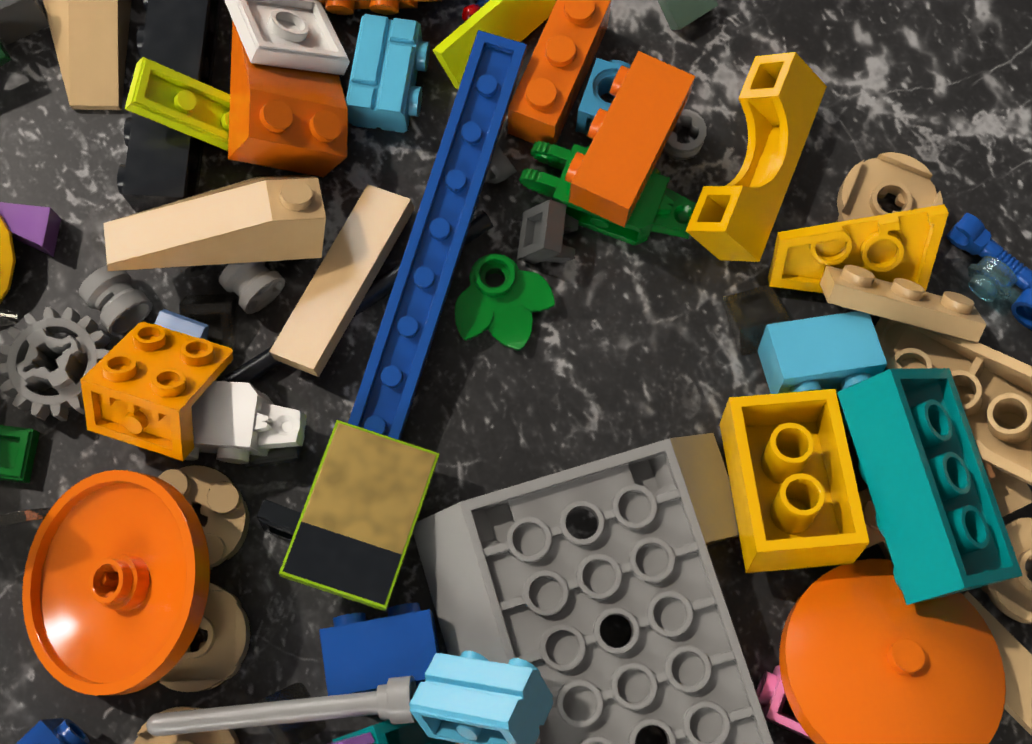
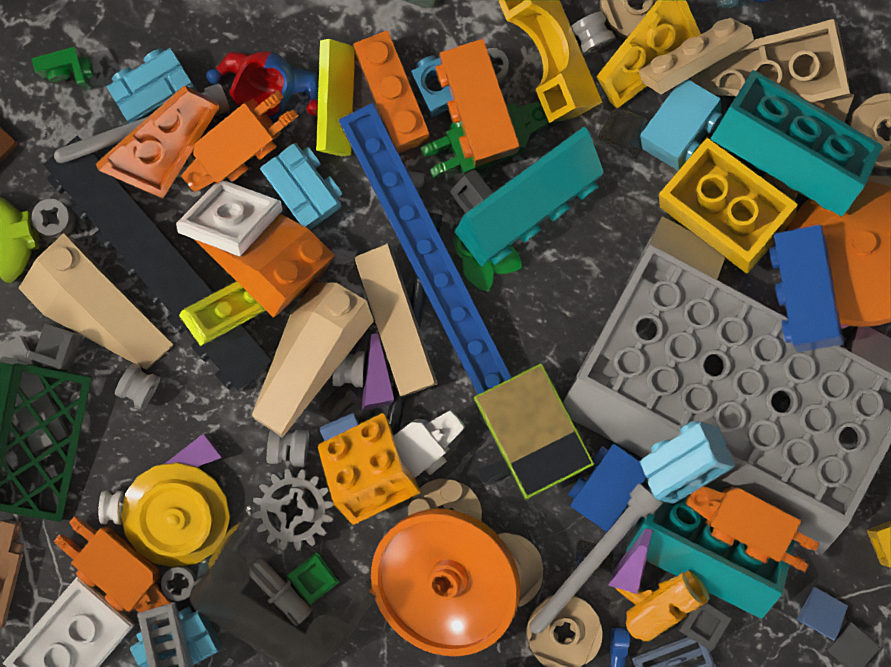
camera: 40 degrees left, 10 degrees up
none -> light grey wheel [115,363,160,409]
none -> medium lavender piece [362,333,394,411]
none -> teal slope [454,126,604,267]
none -> light grey wheel [571,11,616,55]
none -> blue brick [770,225,844,352]

